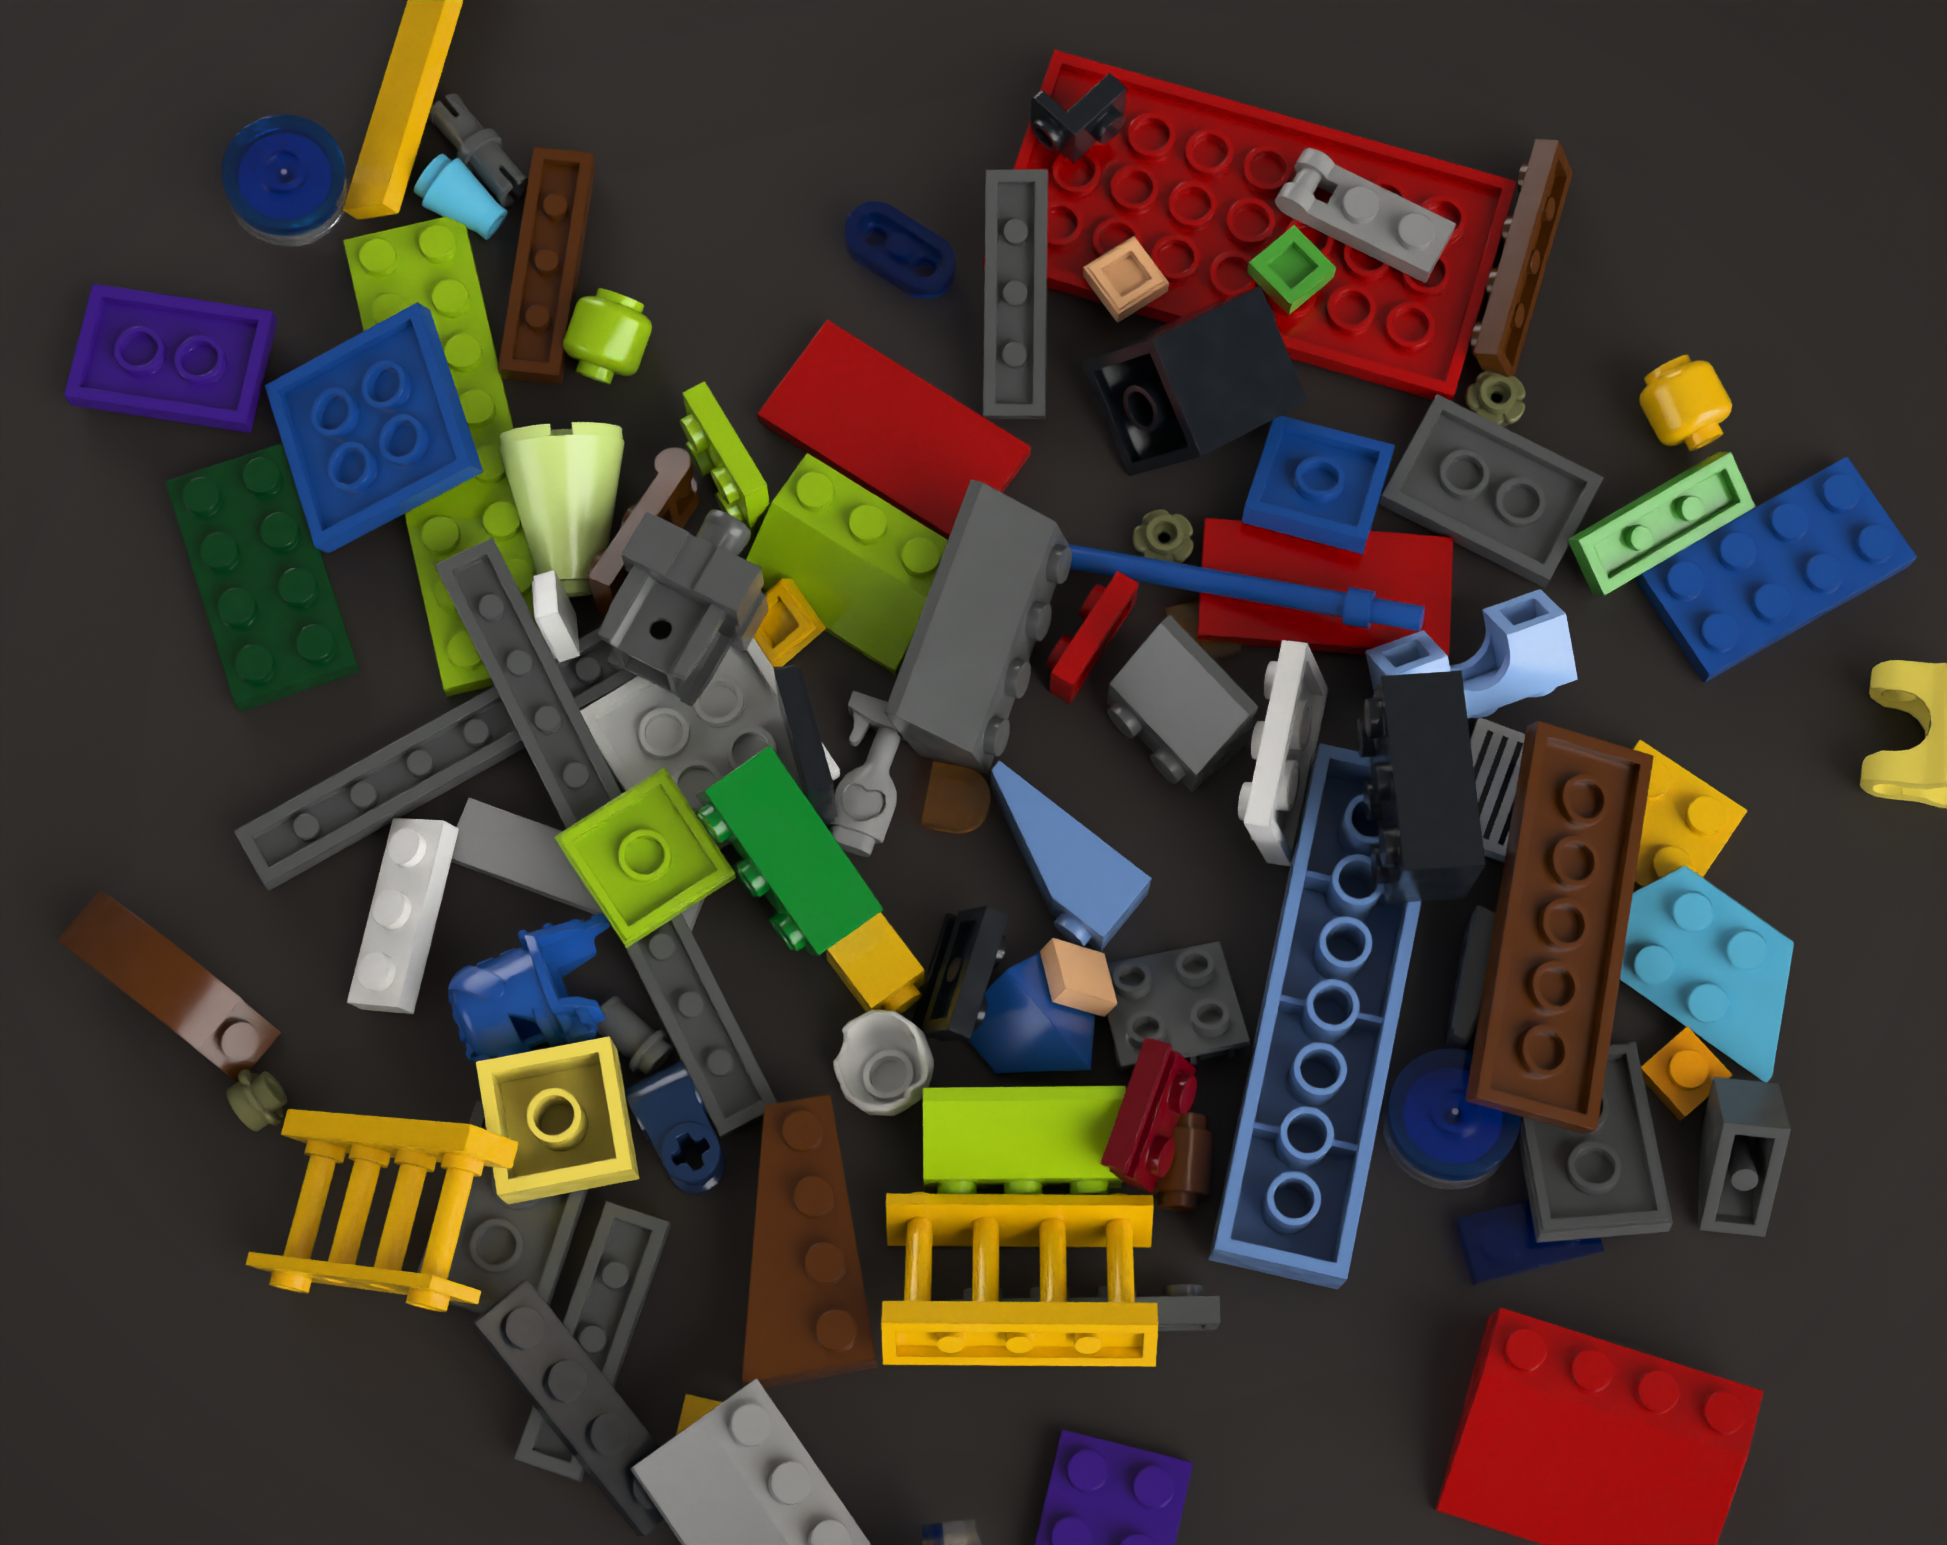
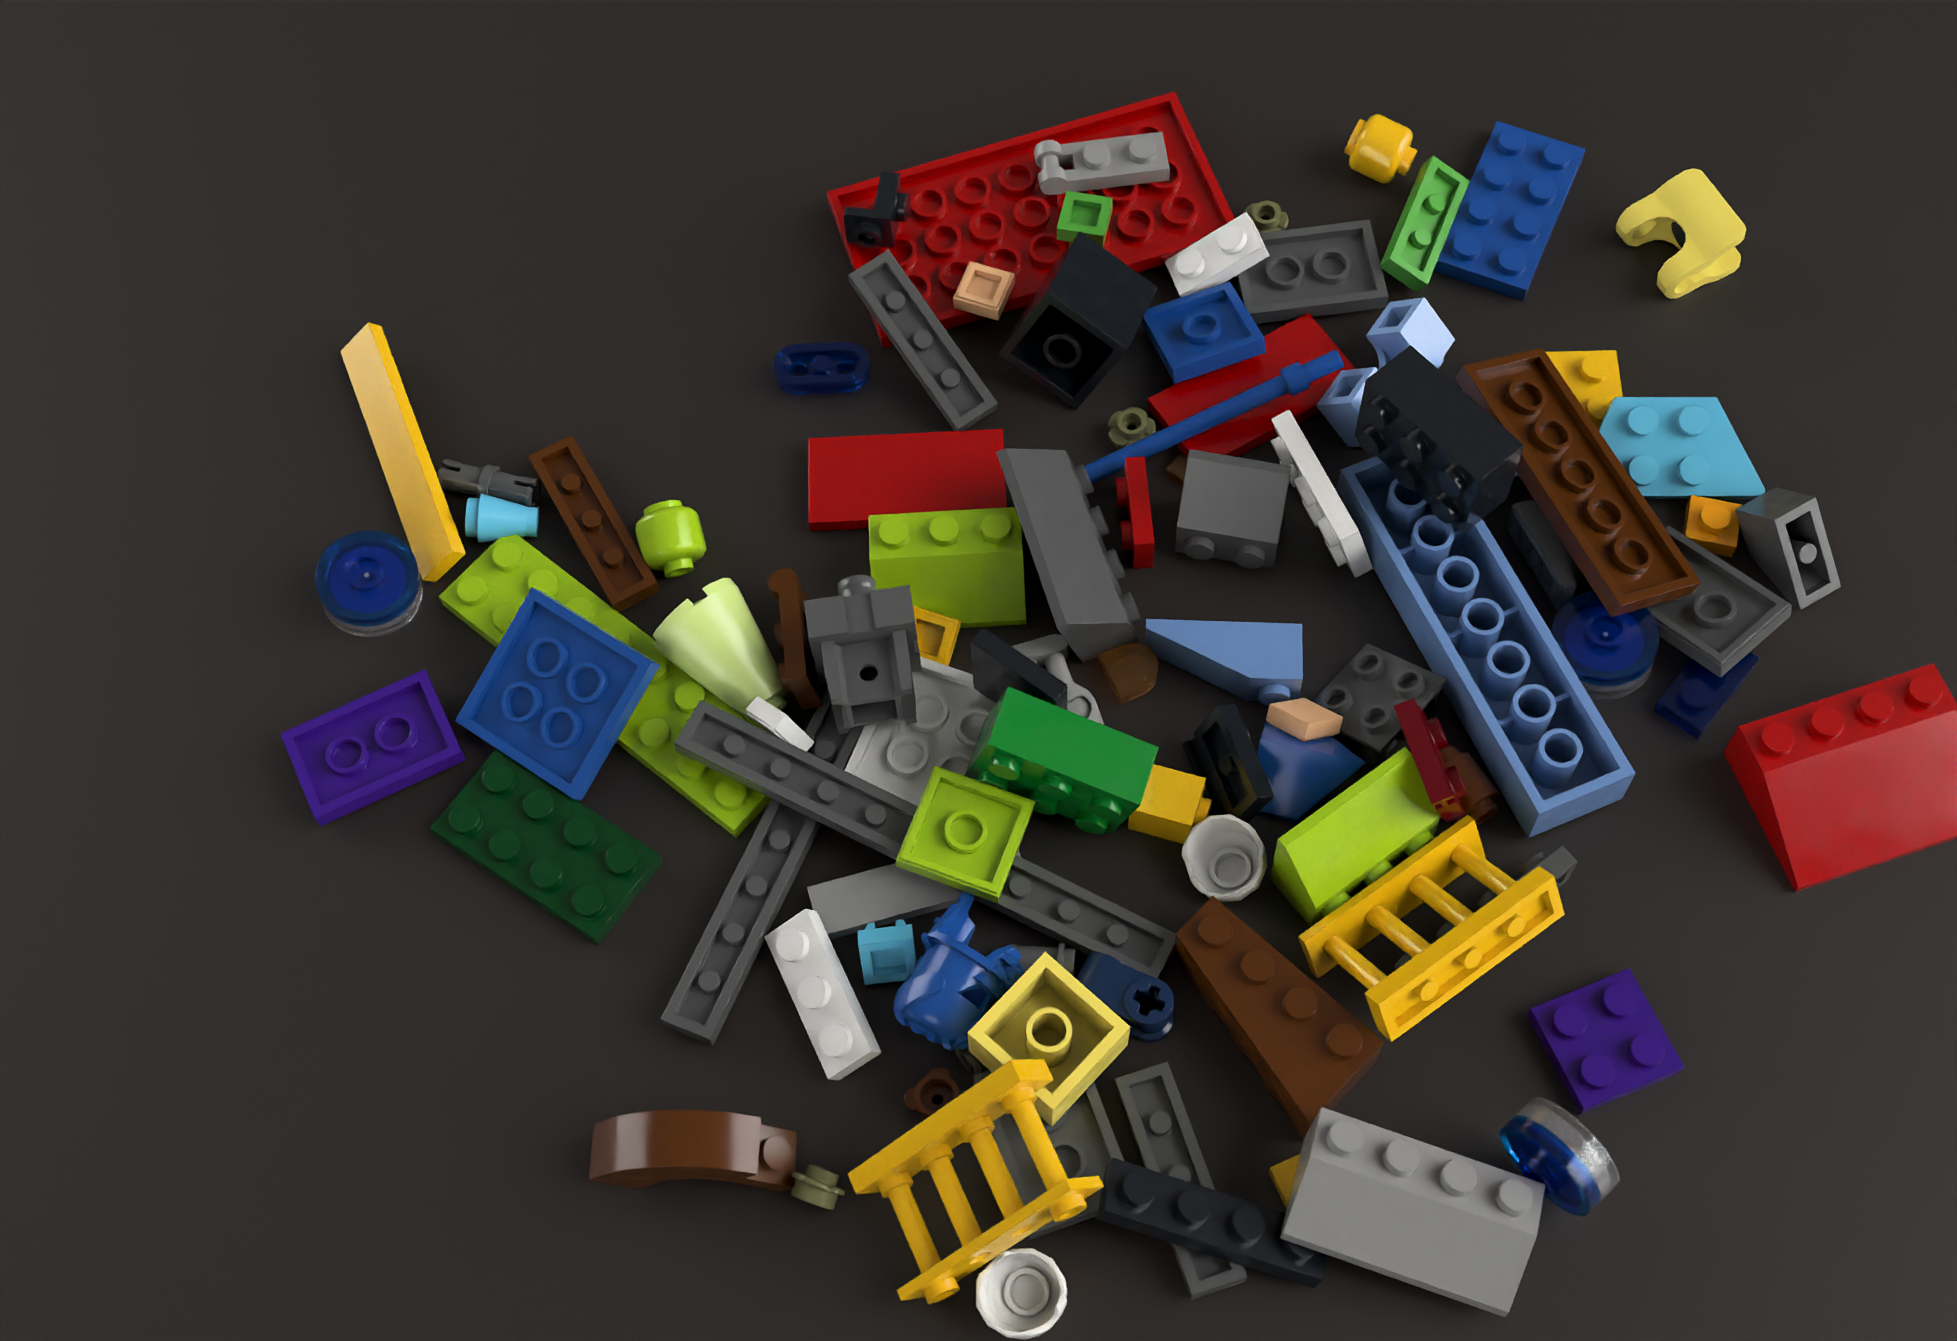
camera: 30 degrees left, 10 degrees down
lime plate [680,381,770,540] -> none
reddish brown plate [1471,139,1573,377] -> none
none -> medium azure tile [857,919,917,985]
none -> reddish brown plate [904,1067,966,1120]
none -> white hair [976,1248,1067,1340]
none -> white plate [1165,212,1270,297]

